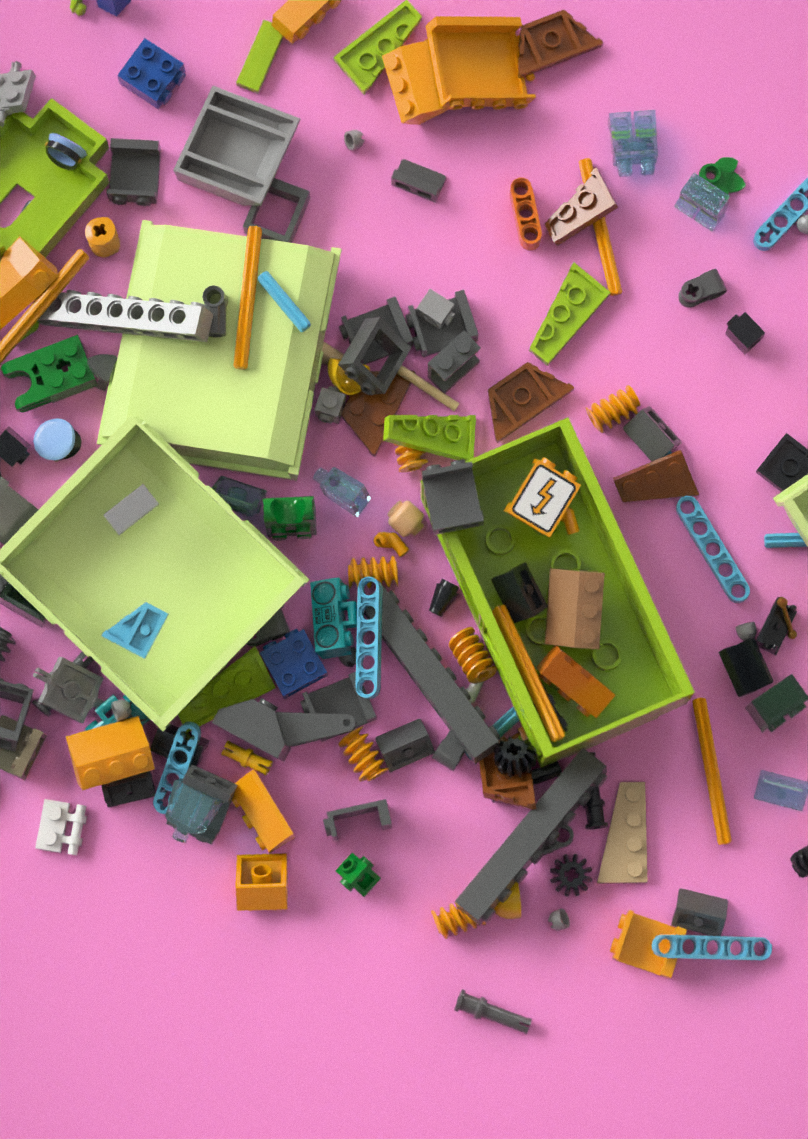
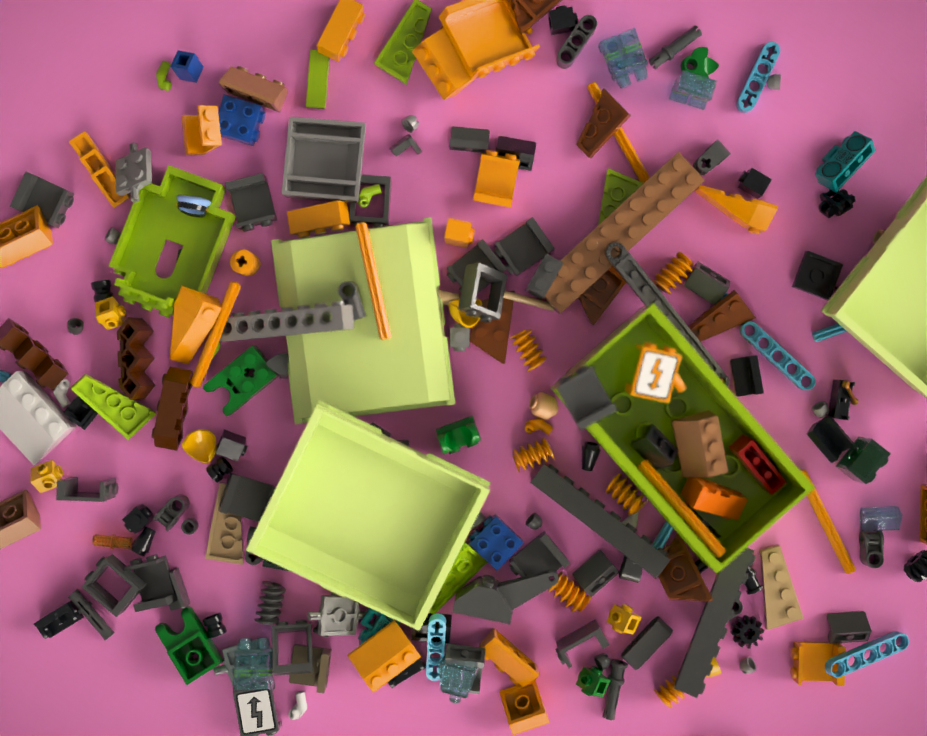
camera: 20 degrees left, 10 degrees up
light blue piece [33,418,81,462] -> none
white plate [35,799,87,856] -> none
medium azure wing [101,602,169,659] -> none
light grey tile [104,484,159,535] -> none
light grey hinge [111,700,131,721] -> none
clear light blue slope [212,476,267,516] -> none
yellow pin [221,740,273,776] -> none
medium azure axle [258,271,311,332] -> none
teal piece [310,578,357,659] -> none
clear light blue torso [313,467,371,518] -> none
medium azure beam [356,577,383,699] -> none
lime wing [383,415,476,461] -> none
light grey brick [417,289,456,330] -> none
black gear [494,735,536,779] -> none
orange beam [510,177,542,251] -> none
none -> light orange panel [181,105,222,155]
none -> medium nougat slope [219,66,288,112]
none -> light orange brick [287,200,350,238]
none -> lime arm [357,184,382,208]
none -> dark grey tile [389,134,422,157]
none -> light orange brick [444,218,475,248]
none -> light orange panel [473,150,520,208]
none -> panel [496,136,536,171]
none -> medium nougat brick [544,152,705,314]
none -> black brick [548,5,578,35]
none -> dark grey beam [556,15,597,69]
none -> dark grey hinge [594,653,611,671]
none -> dark grey pin [602,659,628,720]
none -> dark grey plate [605,242,730,387]
none -> yellow brick [606,604,642,635]
none -> dark grey beam [621,616,673,670]
none -> dark grey pin [649,25,702,70]
none -> light orange wedge [695,185,779,234]
none -> red brick [729,434,787,495]
none -> black panel [730,355,764,397]
none -> dark grey piece [859,531,884,568]

